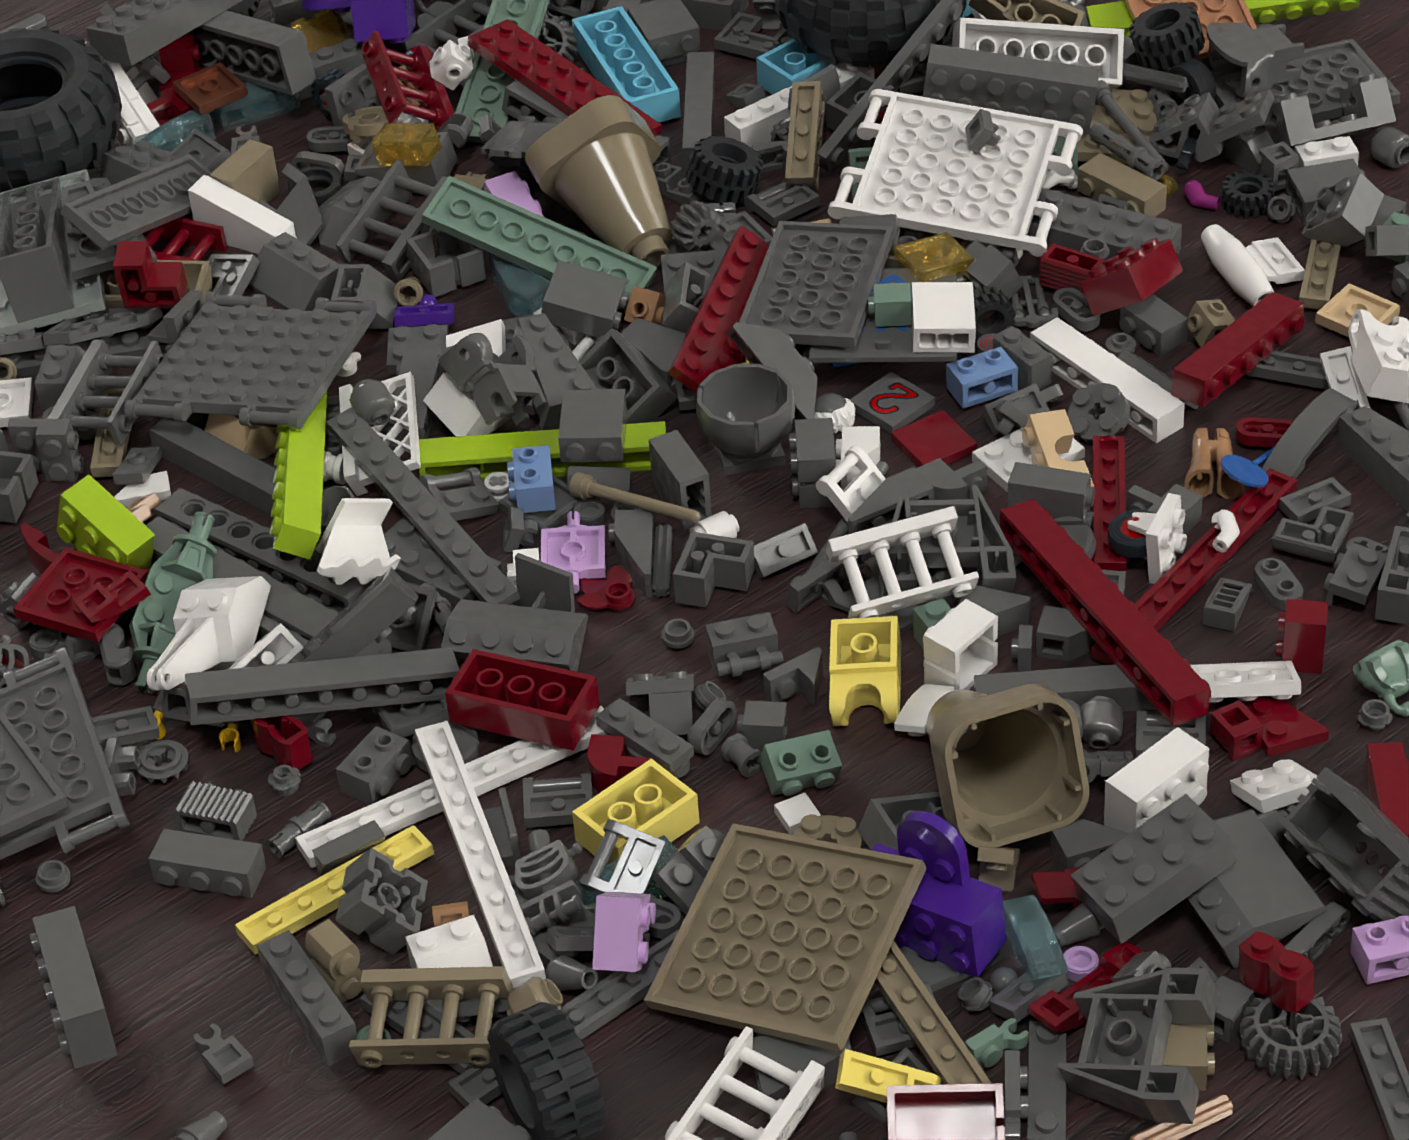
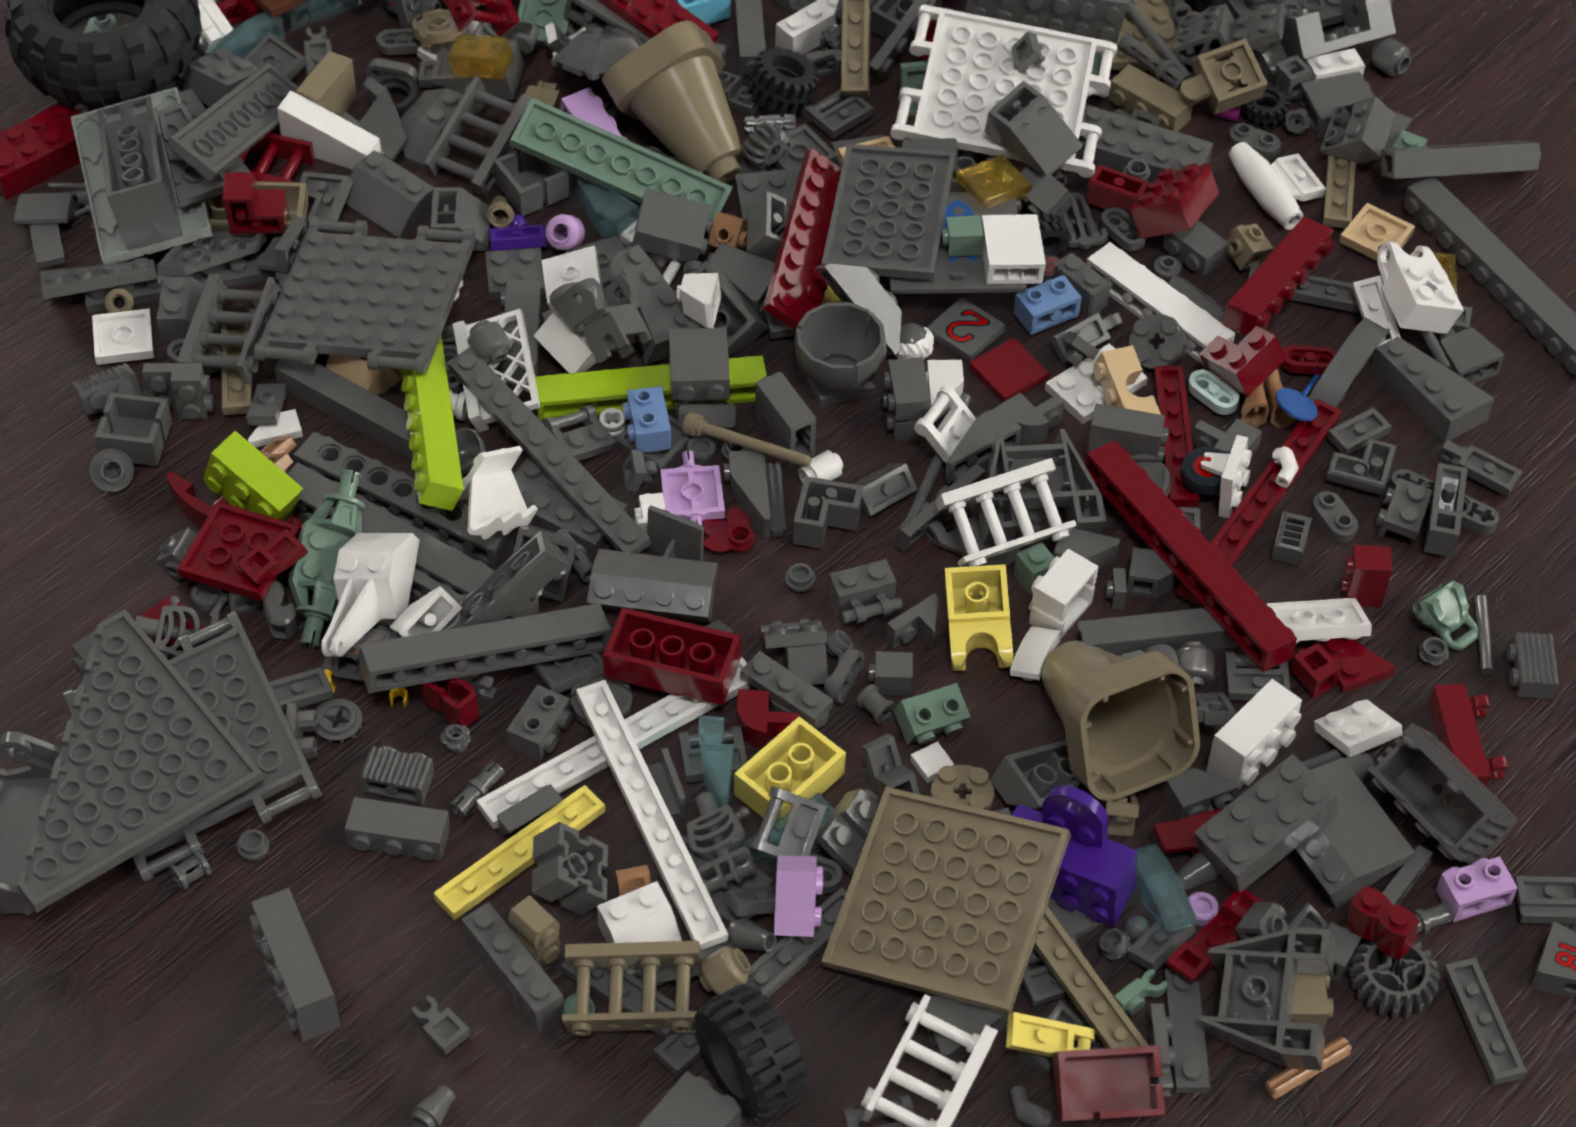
camera: 10 degrees left, 10 degrees up
none -> lavender head [545,214,585,250]
none -> white slope [677,273,721,328]
none -> clear light blue slope [698,715,734,808]
none -> dark grey brick [861,733,920,801]
none -> dark grey slope [984,81,1082,176]
none -> dark tan brick [1179,38,1268,115]
none -> light aqua plate [1188,370,1239,415]
none -> dark red brick [1198,326,1287,397]
none -> dark grey plate [1228,123,1281,160]
none -> dark grey pin [1412,902,1454,935]

